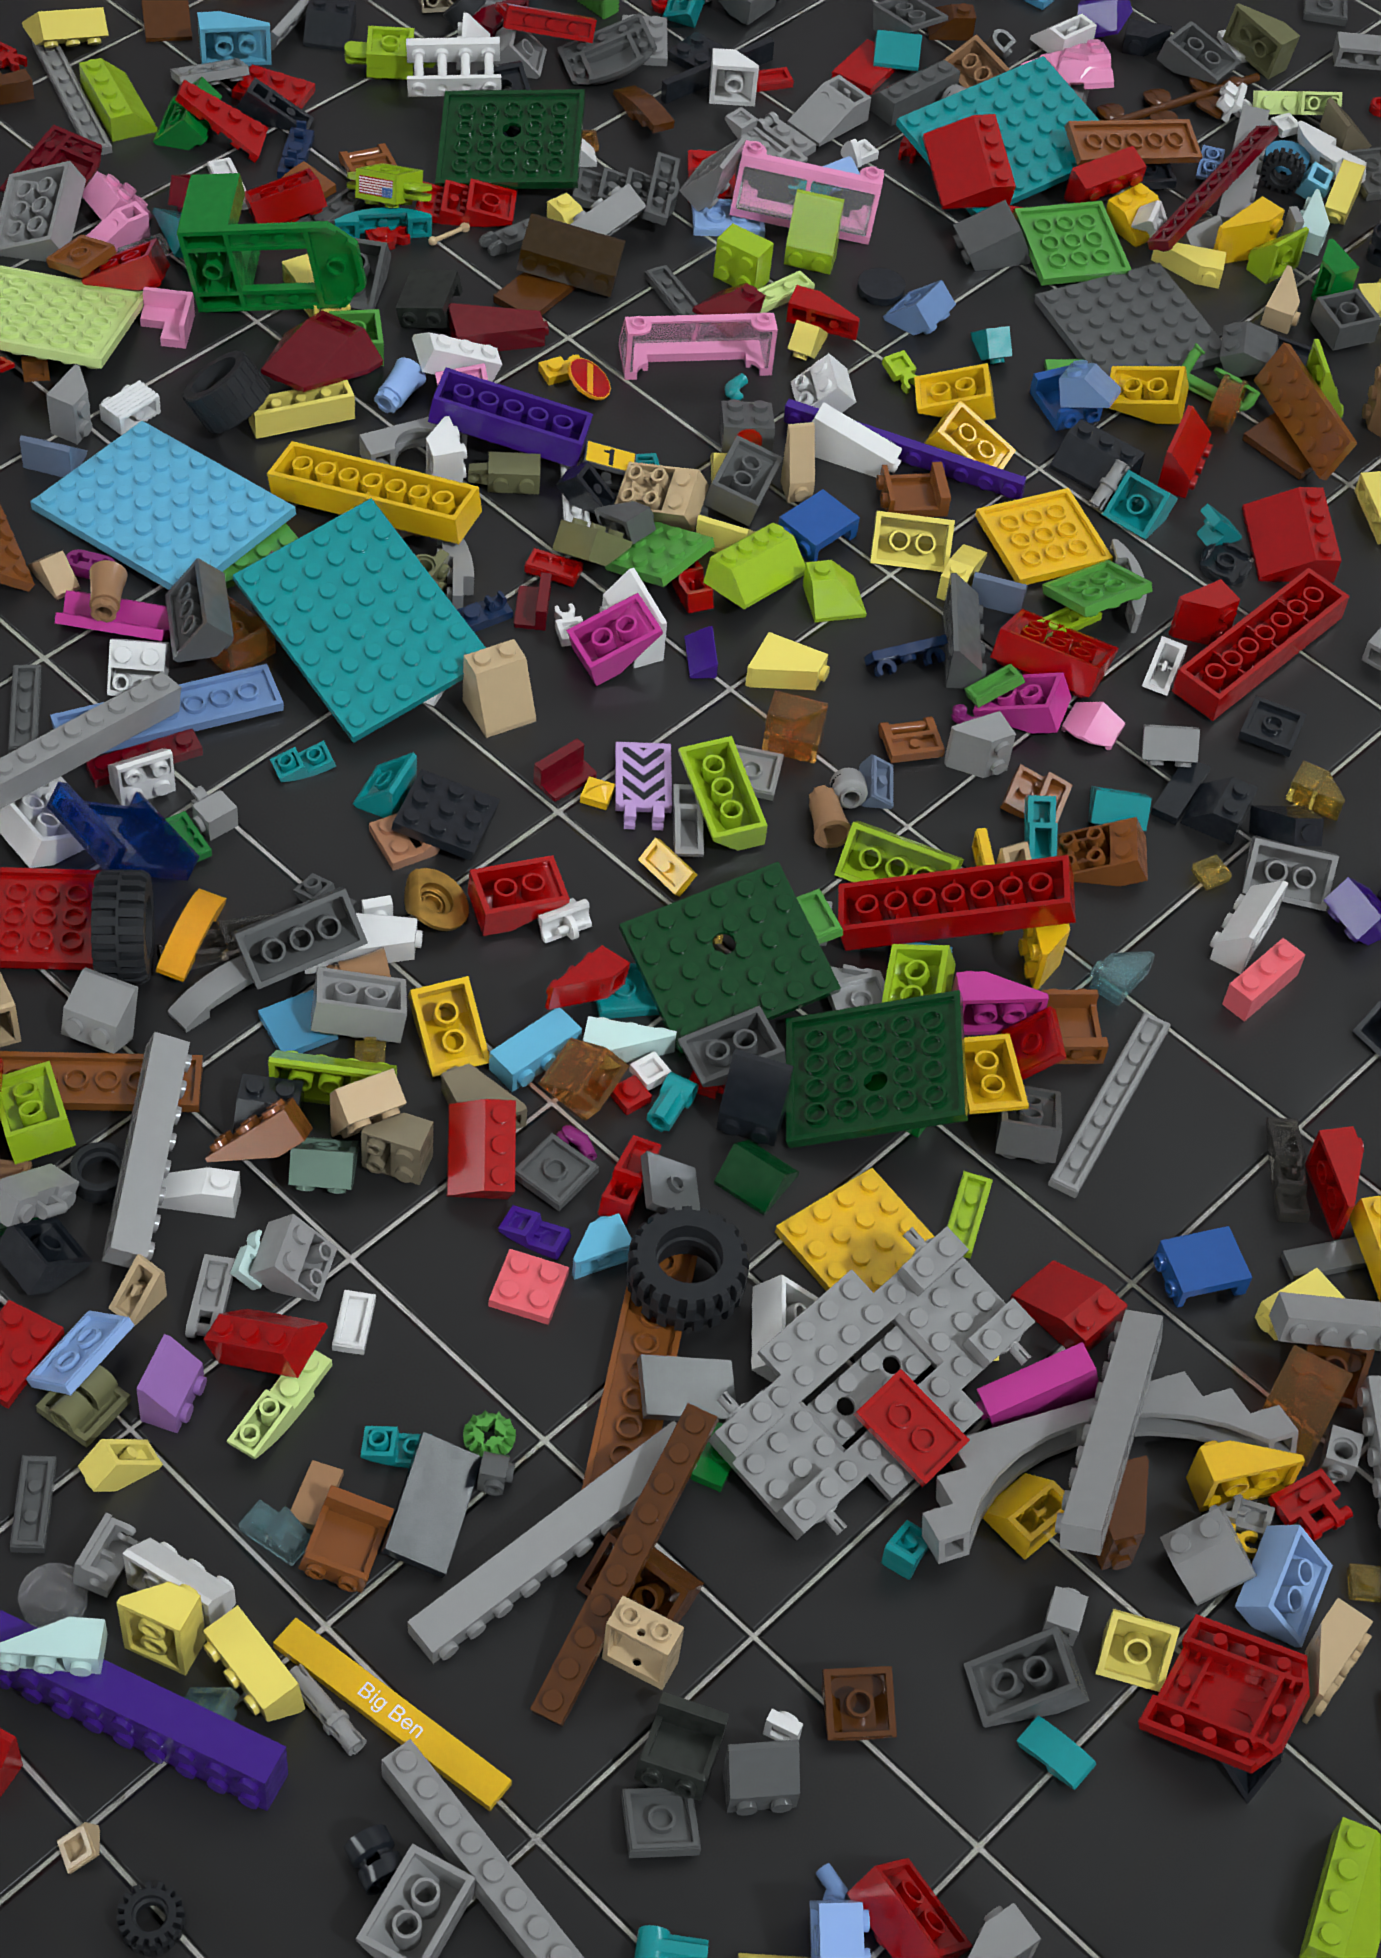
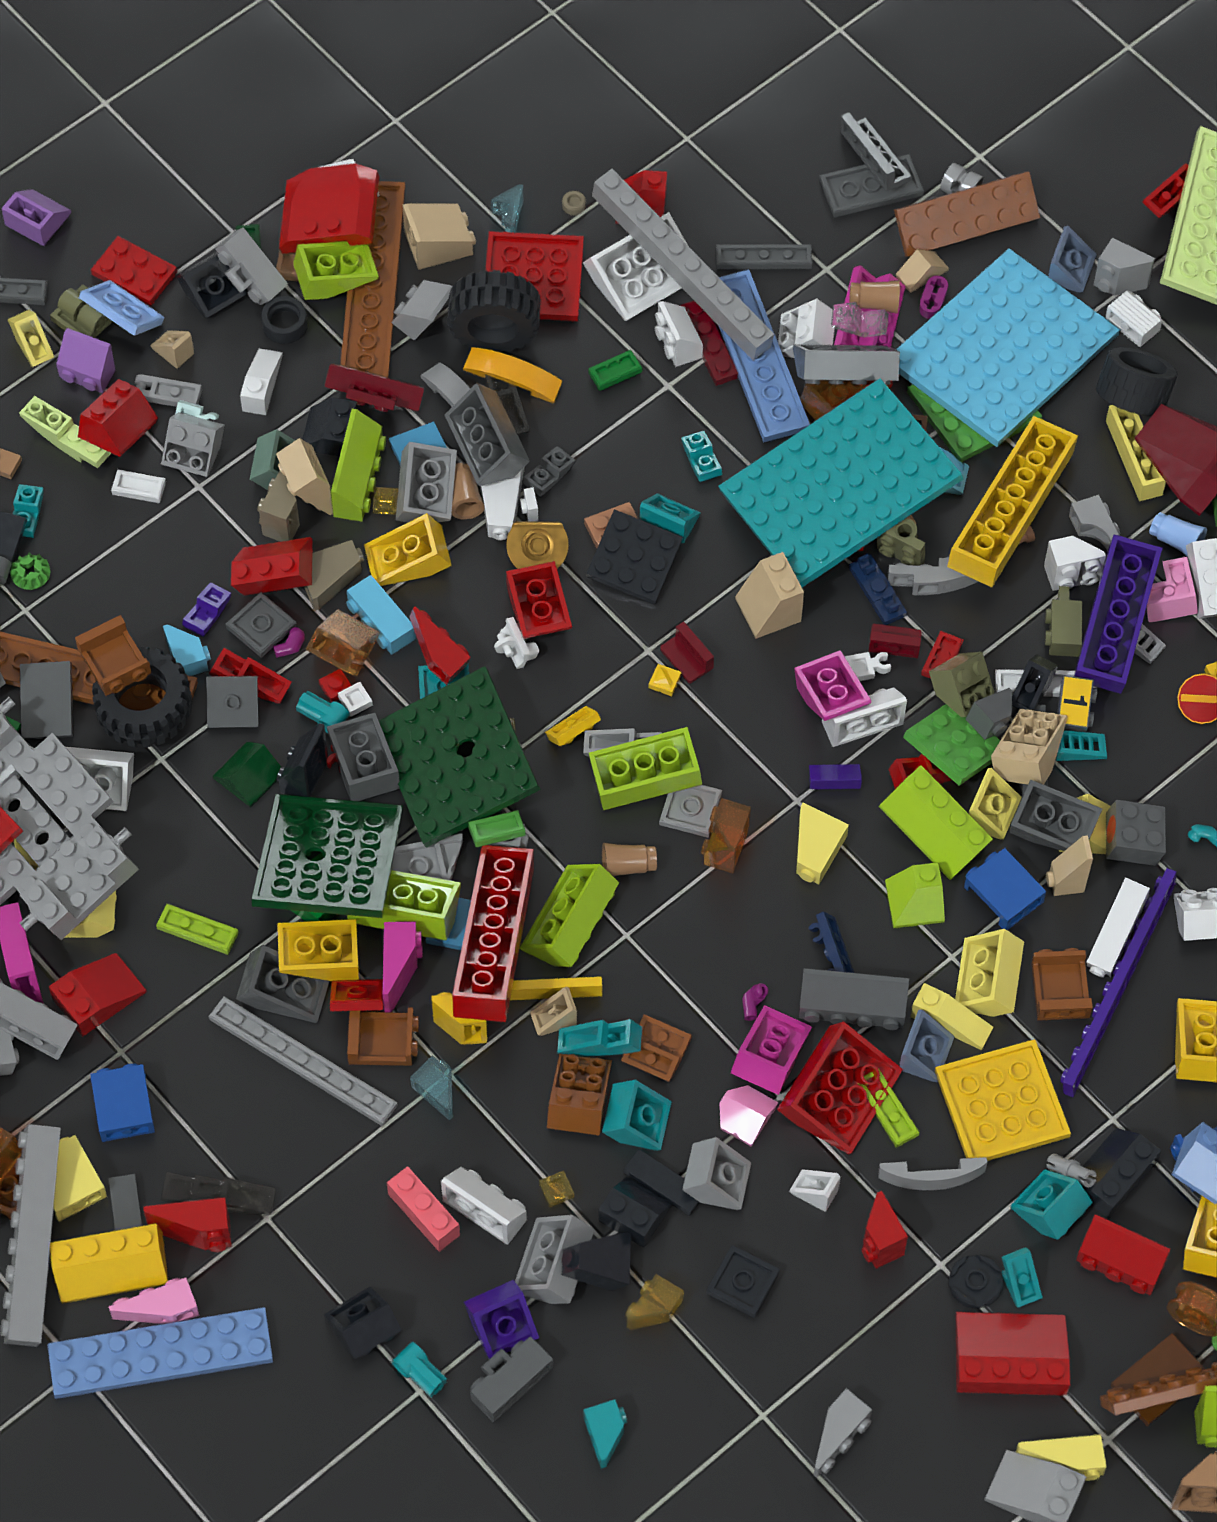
camera: 100 degrees right, 10 degrees up
clear blue panel [46,782,200,881] -> none
light grey brick [102,1032,192,1268] -> none
light grey brick [191,786,239,841] -> none
slope [205,1097,313,1162] -> none
coral plate [488,1249,569,1325] -> none
light aqua slope [581,1016,677,1067] -> none
lavender tile [615,742,672,831] -> none
yellow plate [775,1168,935,1293] -> none
light grey head [830,767,868,809] -> none
sand blue slope [859,754,893,809] -> none
dark orange plate [878,716,945,763] -> none
yellow slope [924,400,1016,469] -> none
light grey slope [944,711,1016,778] -> none
bright green tile [964,664,1025,708] -> none
bright green plate [1042,560,1153,617] -> none
red brick [1172,568,1350,721] -> none
none -> dark orange panel [75,615,151,696]
none -> dark red bracket [325,363,424,412]
none -> clear slope [831,302,888,337]

